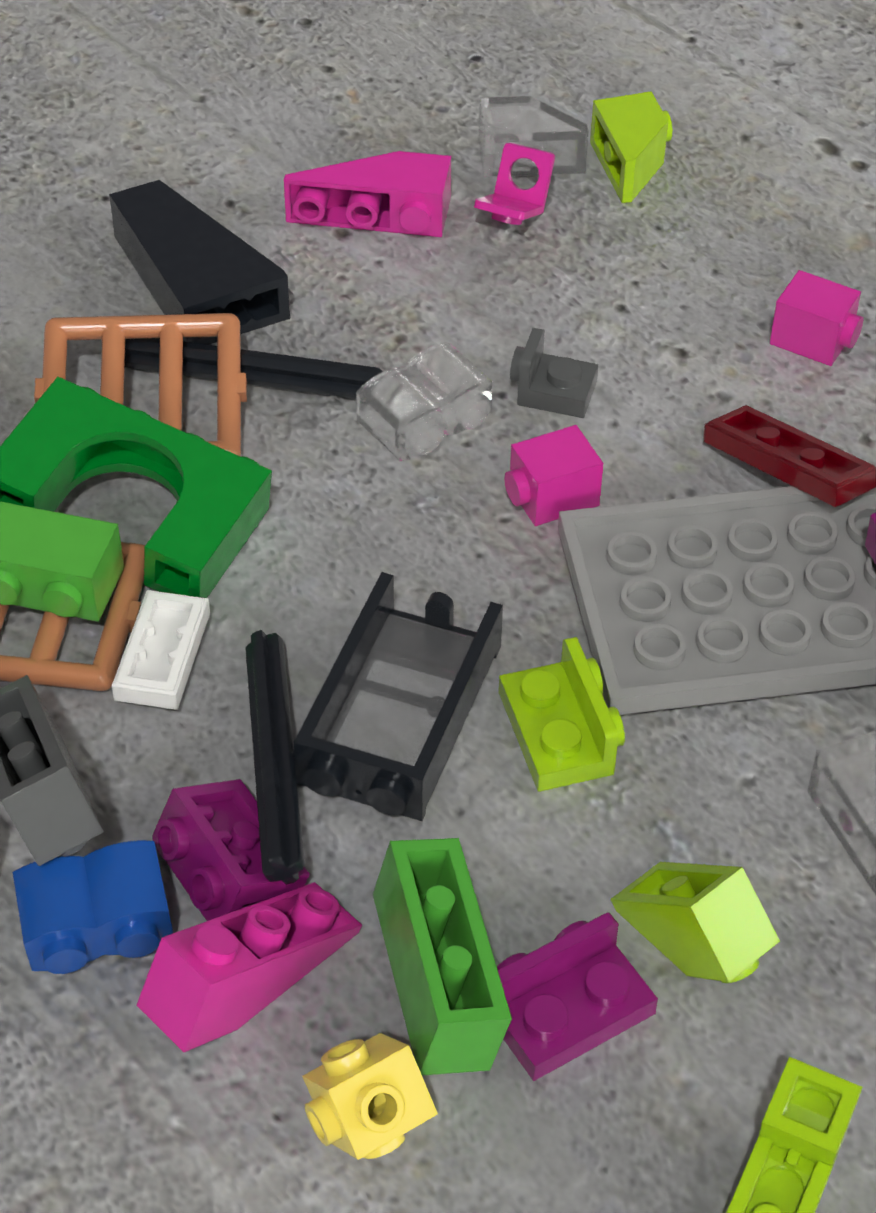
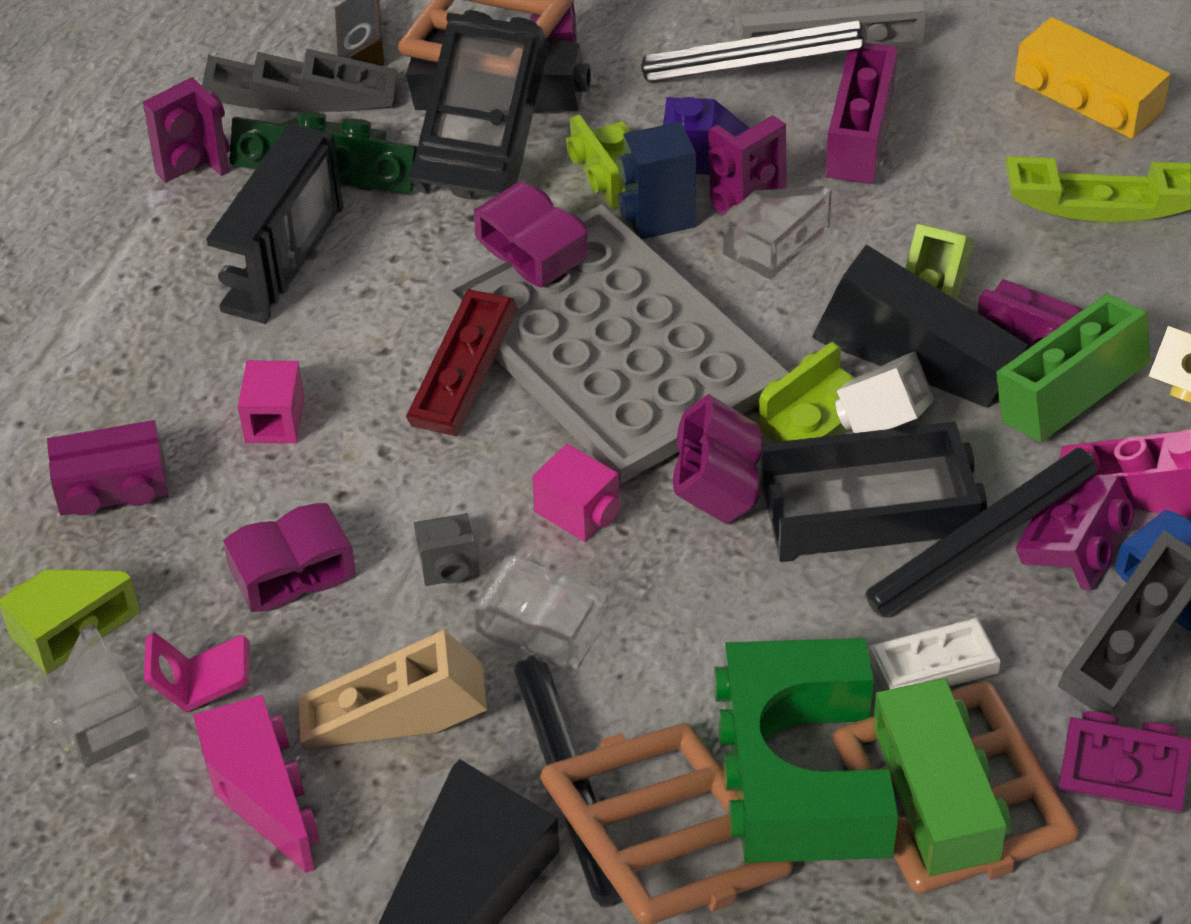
camera: 115 degrees left, 0 degrees up
none -> magenta brick [47,420,169,515]
none -> magenta brick [223,503,356,612]
none -> tan slope [298,629,487,749]
none -> magenta brick [673,393,762,524]
none -> black slope [812,244,1028,408]
none -> white slope [835,351,935,433]

